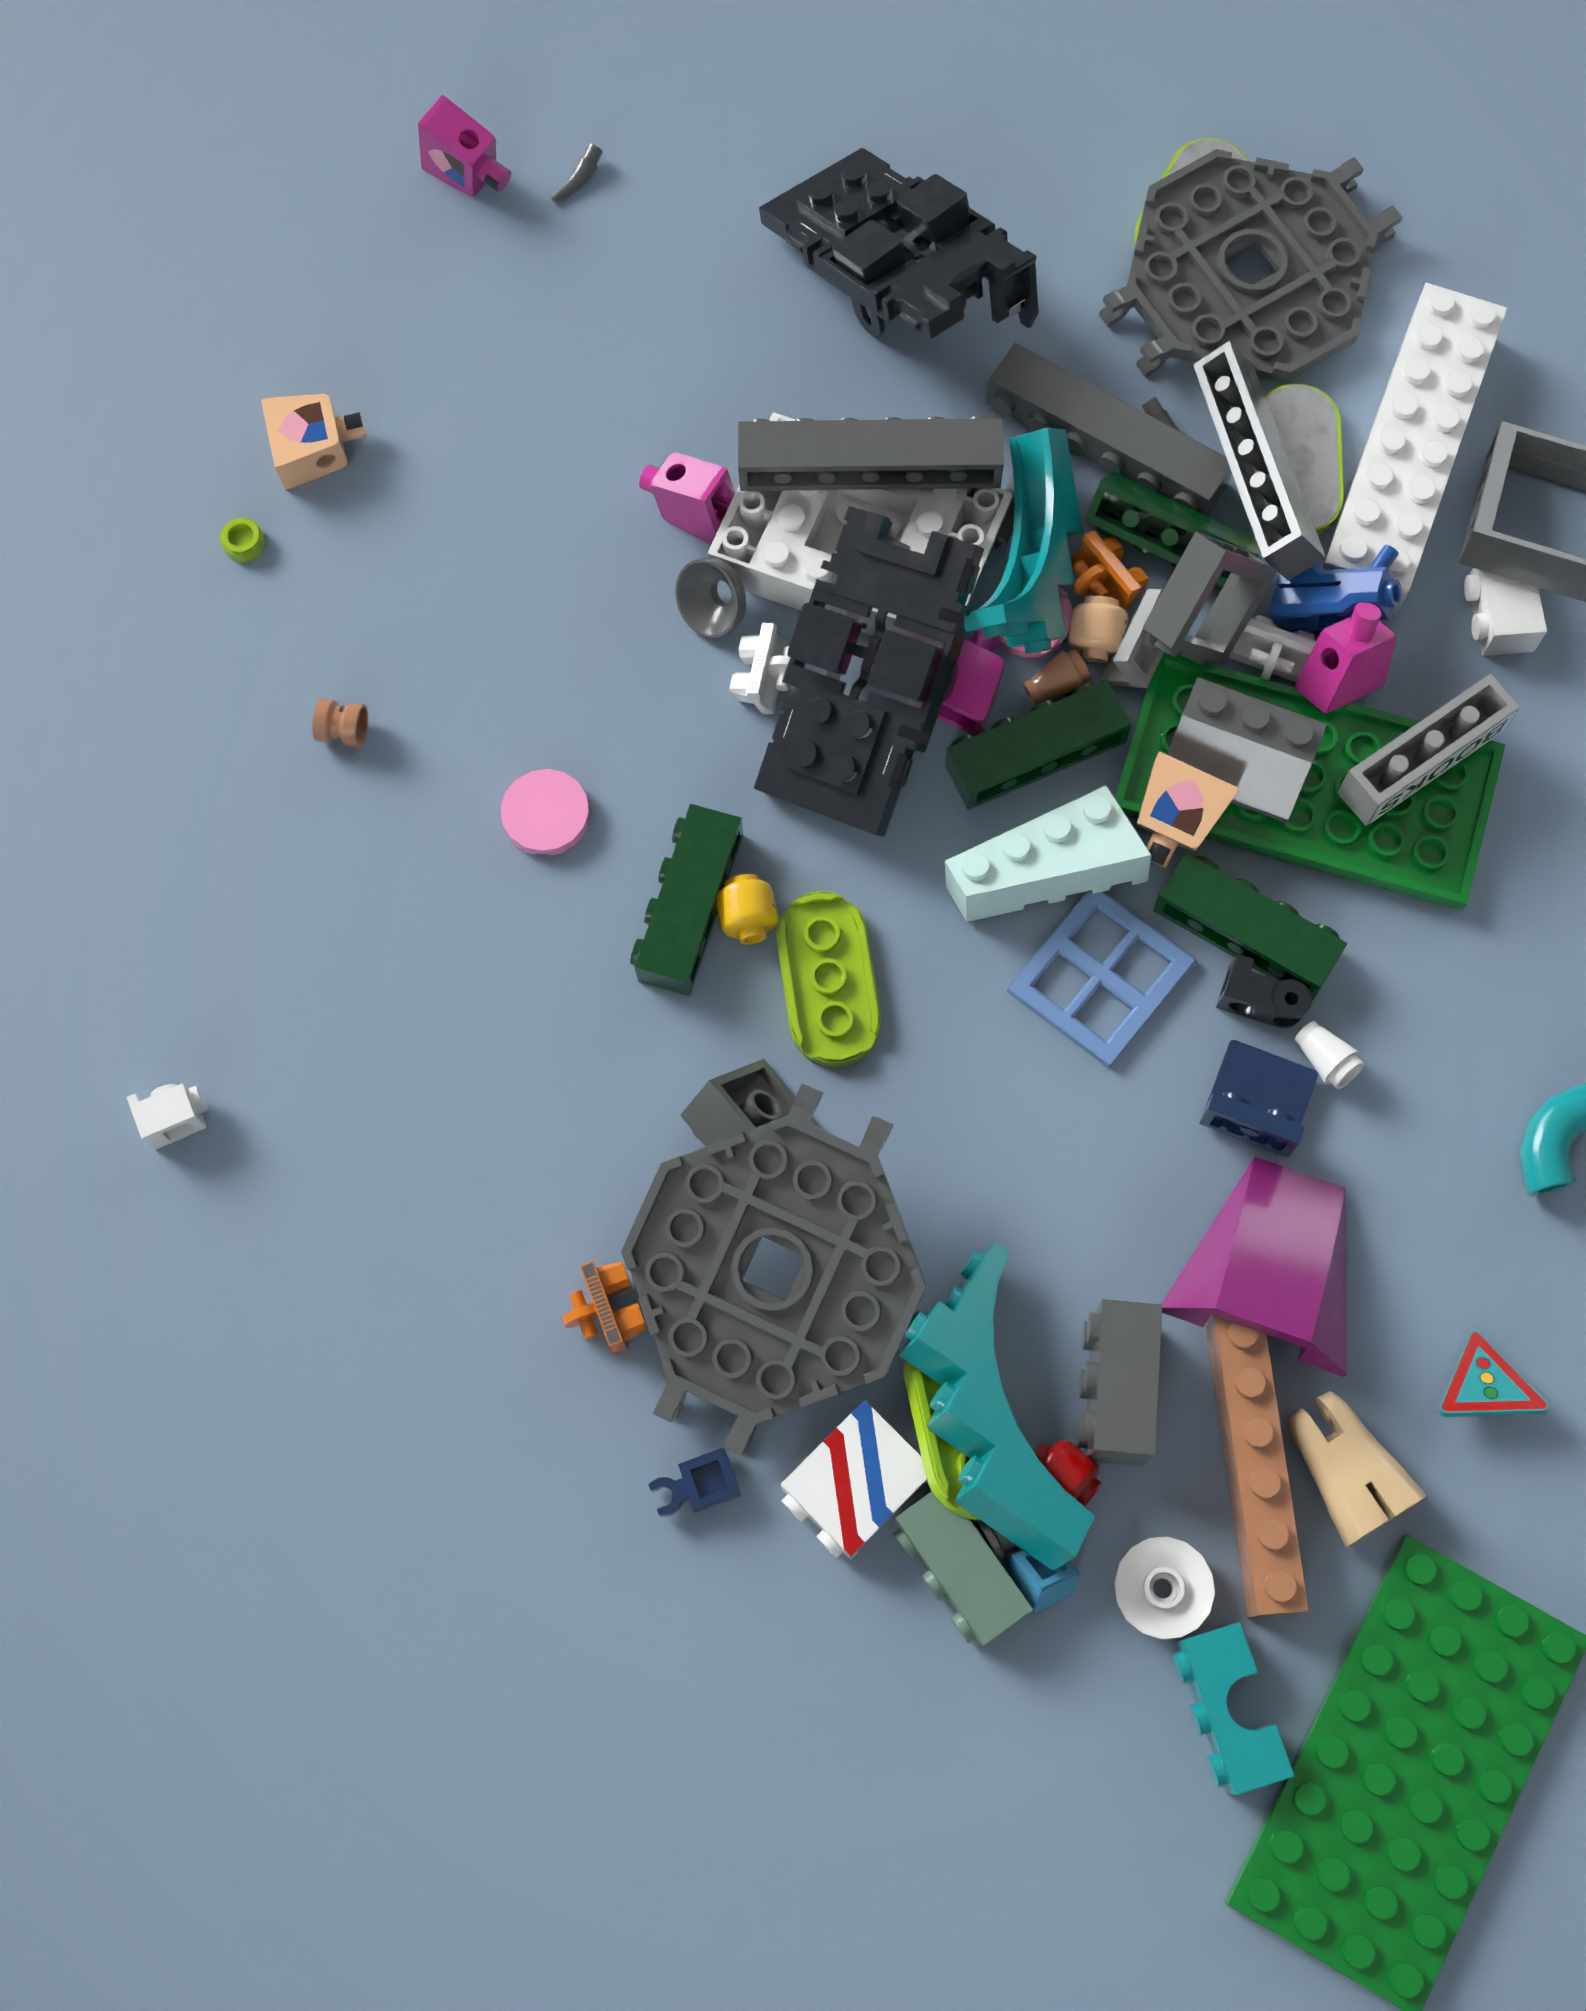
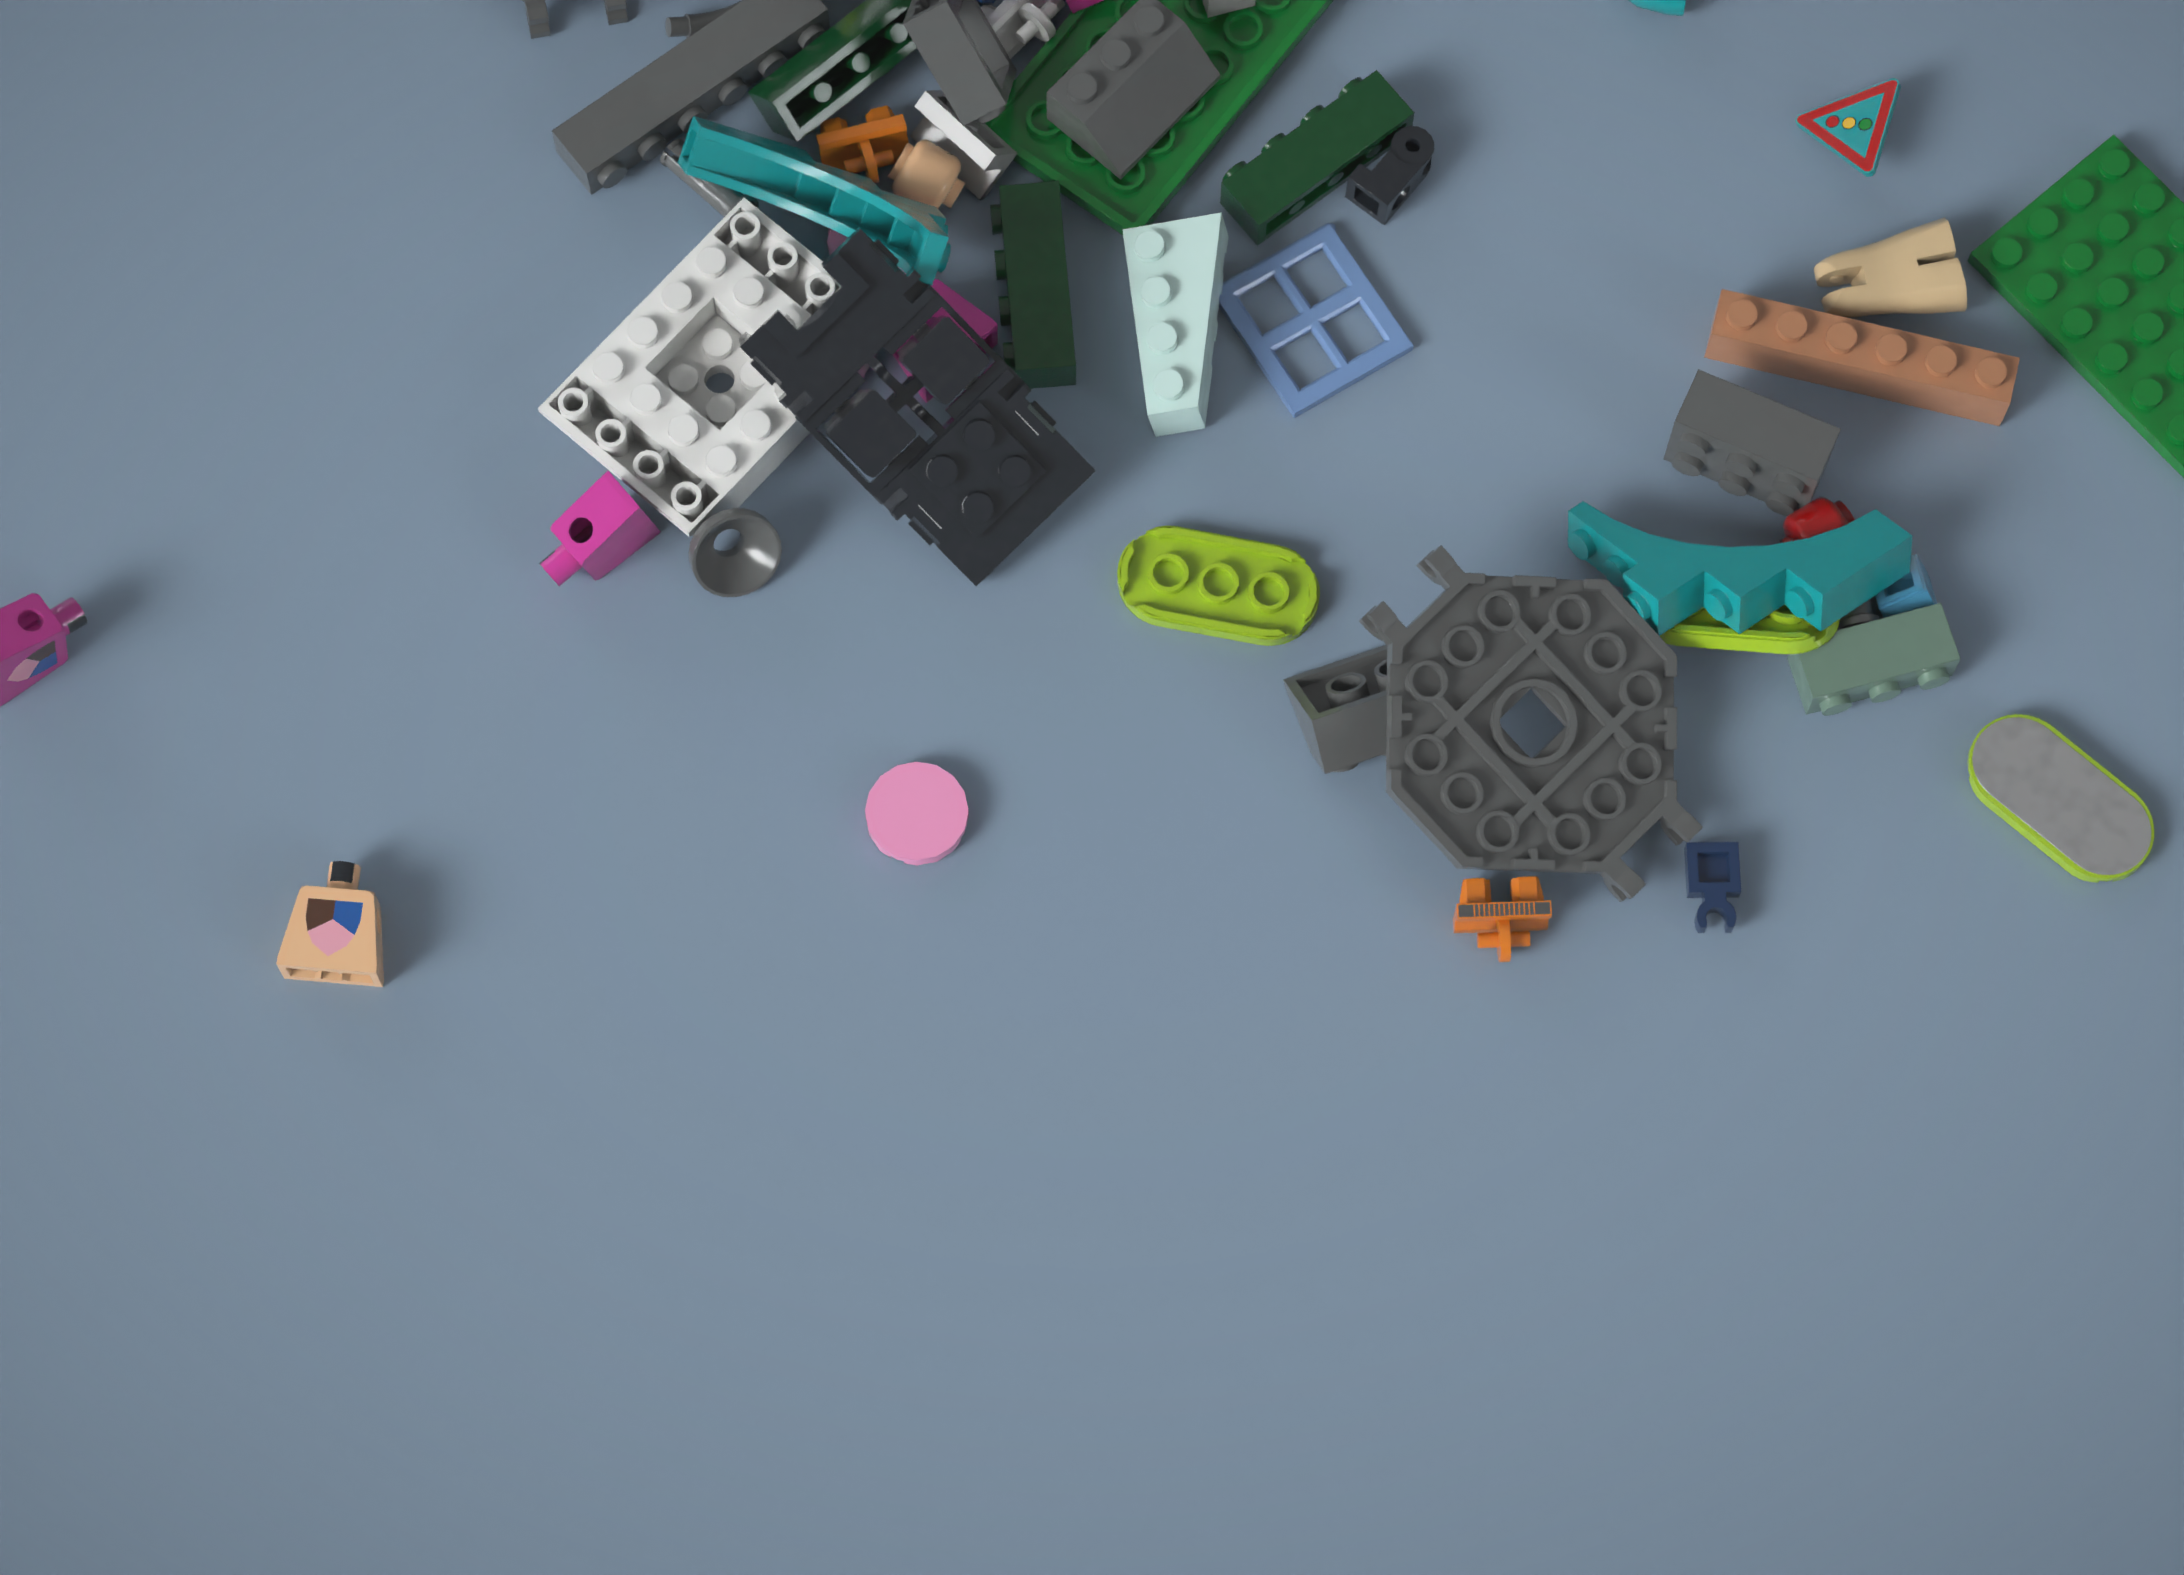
camera: 75 degrees left, 0 degrees up
white brick [127,1083,208,1150] -> none
lime tile [220,517,266,562] -> none
nougat wheel [312,698,368,747] -> none
dark grey helmet [551,143,603,202] -> none
dark green brick [630,804,744,996] -> none
yellow head [717,874,779,945] -> none
white hips [729,623,806,714] -> none
dark grey brick [738,416,1004,491] -> none
black piece [759,147,1039,339] -> none
panel [781,1399,927,1560] -> none
nougat cone [1023,649,1091,706] -> none
white dish [1114,1536,1215,1639] -> none
light nougat torso [1136,751,1239,868] -> none
magenta wedge [1161,1157,1347,1377] -> none
teal arch [1172,1622,1295,1795] -> none
dark blue bracket [1199,1040,1318,1158] -> none
white cone [1295,1021,1365,1089] -> none
none -> flat silver tile [1967,714,2154,883]

